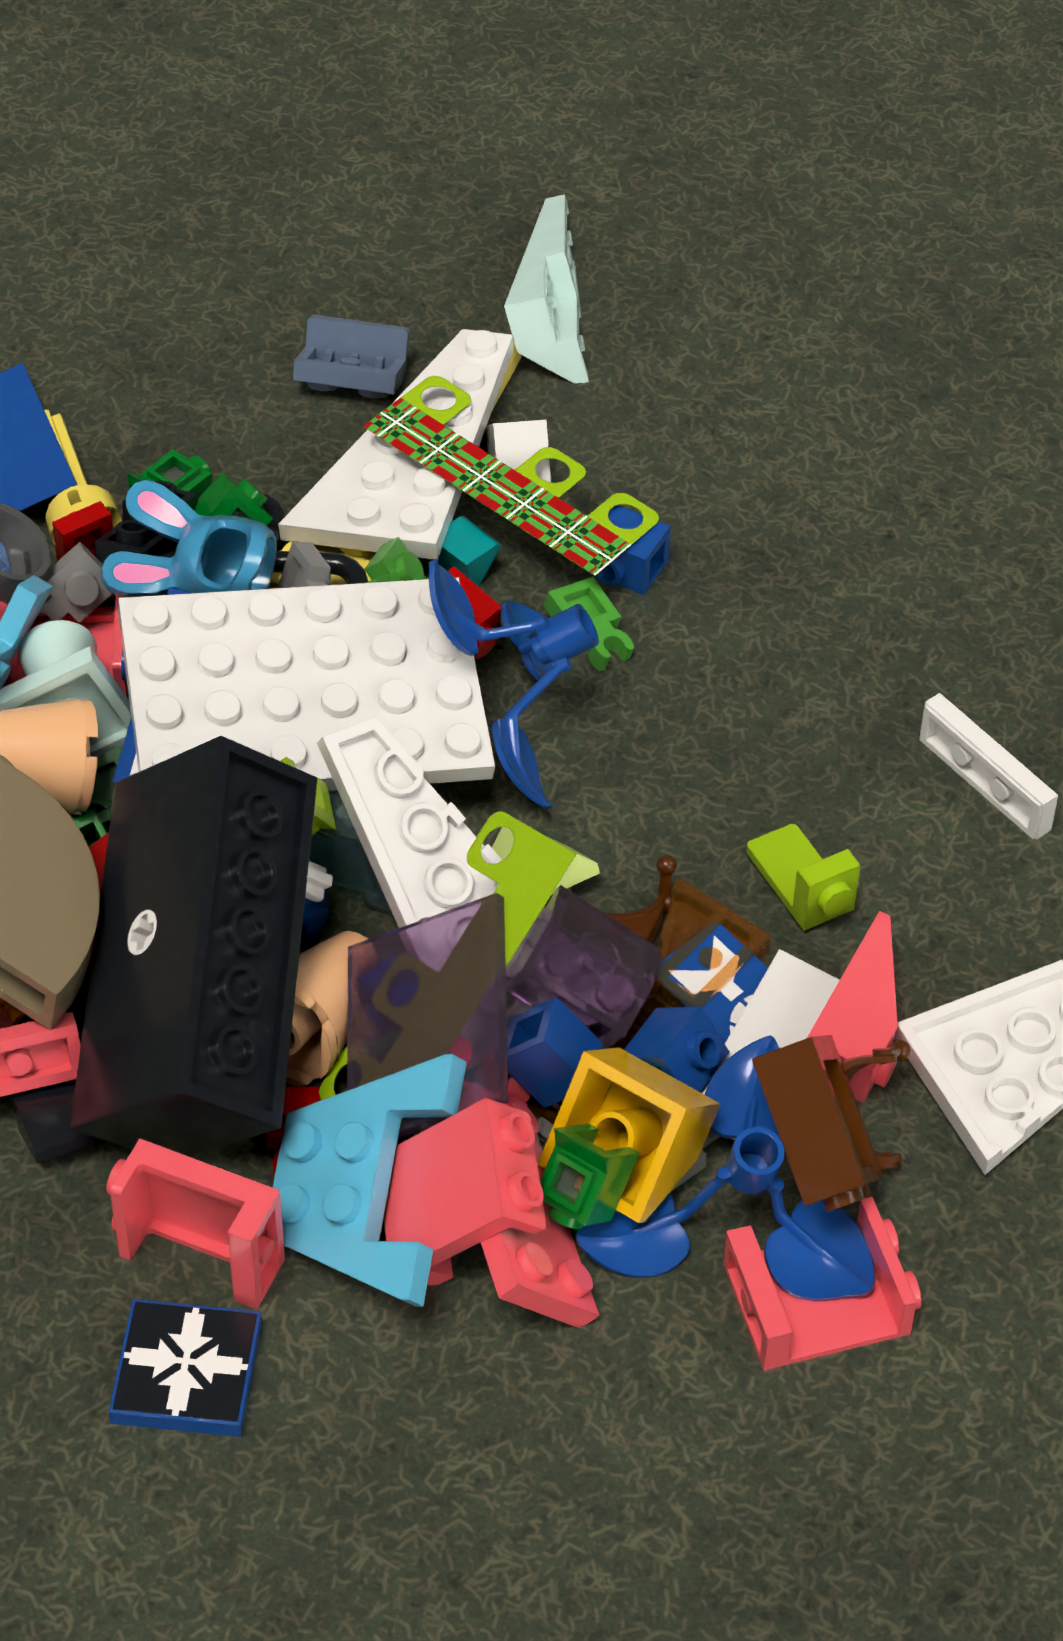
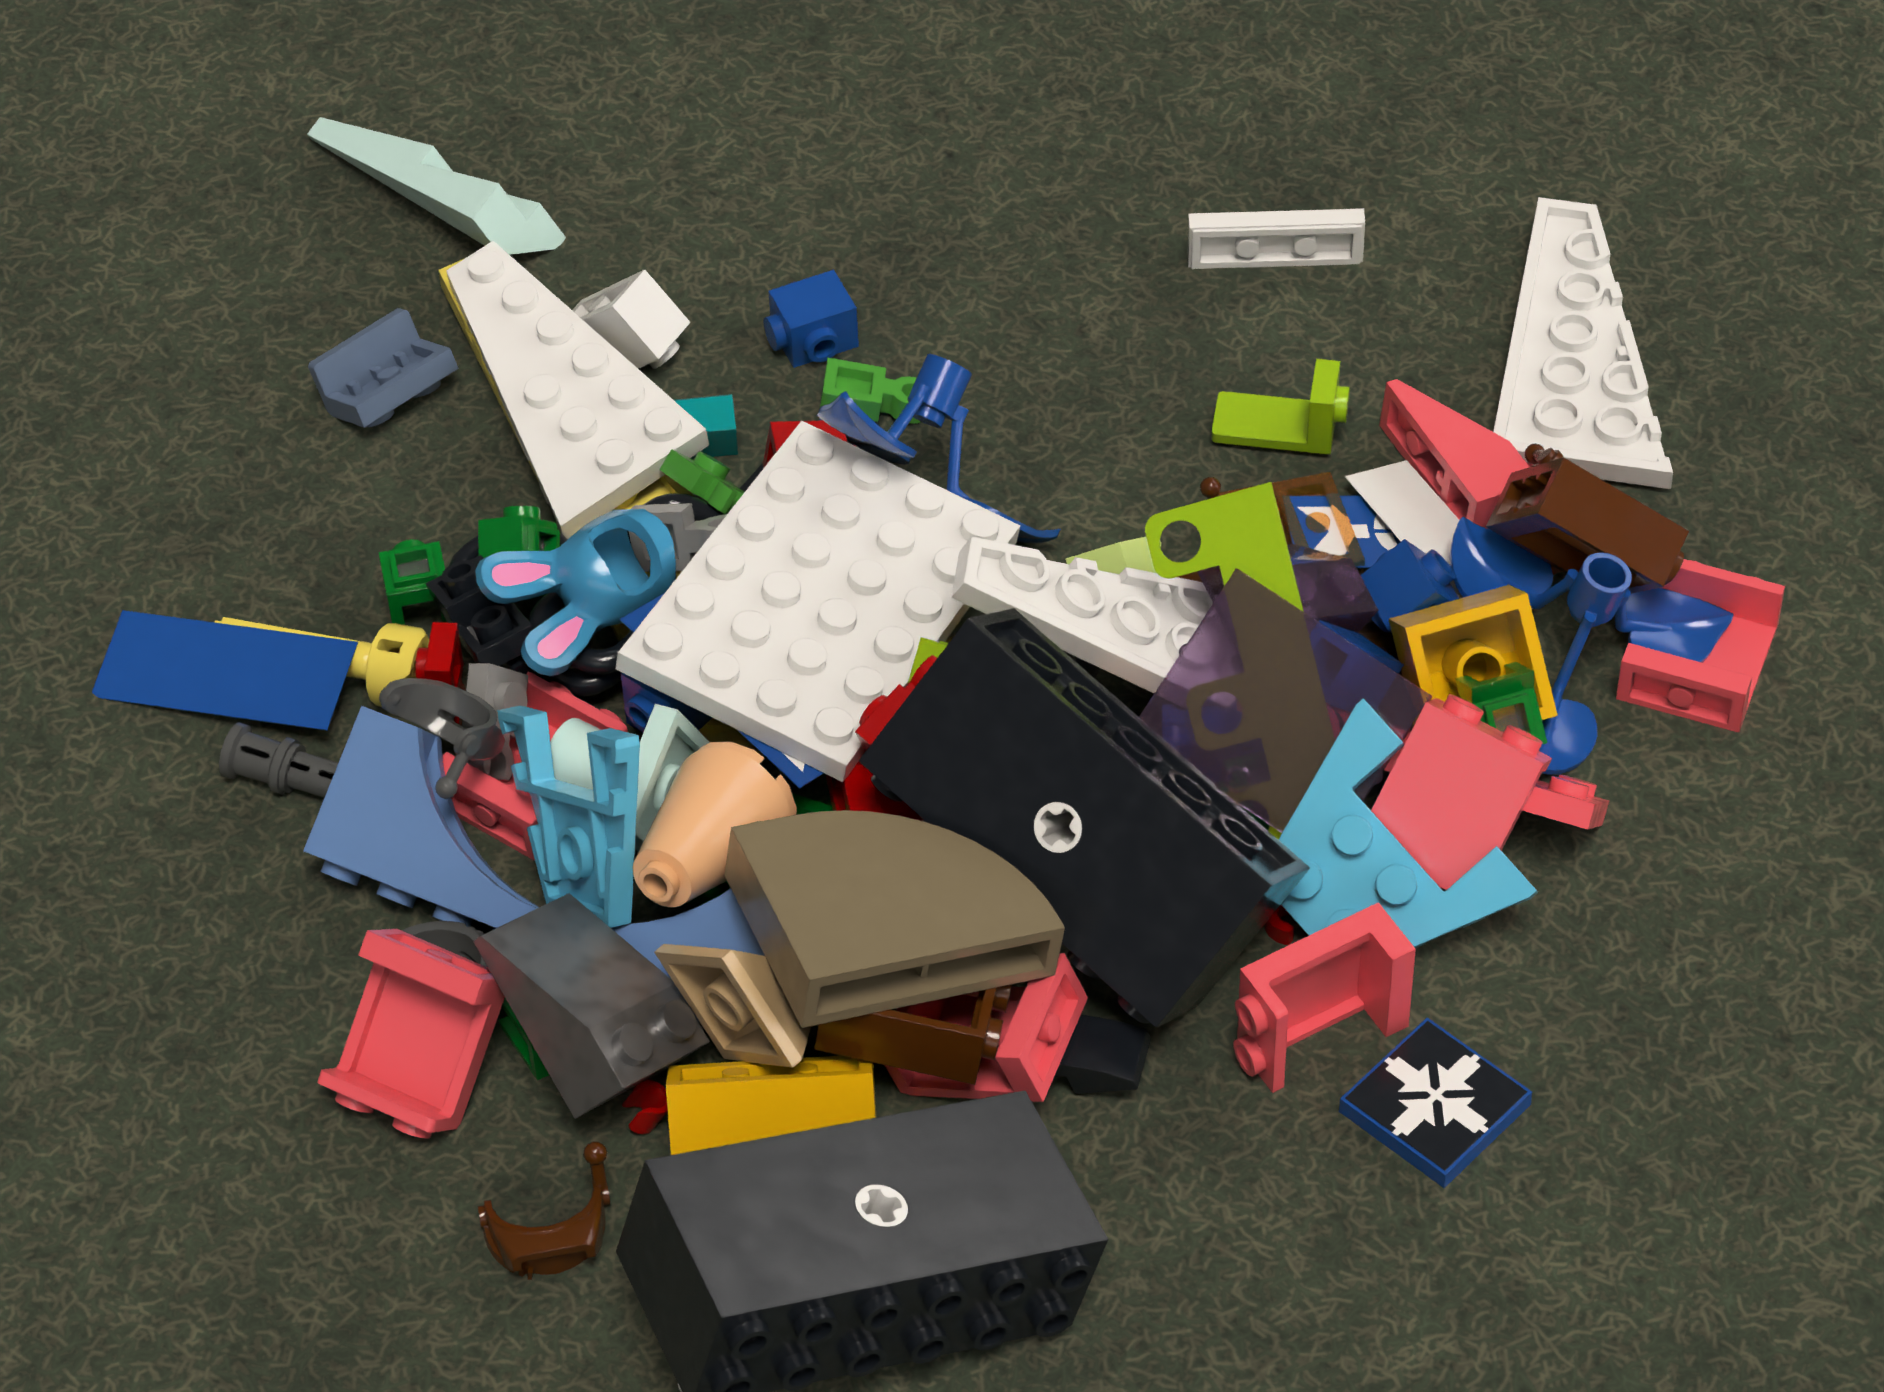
camera: 50 degrees left, 0 degrees up
piece [363,376,659,576] -> none

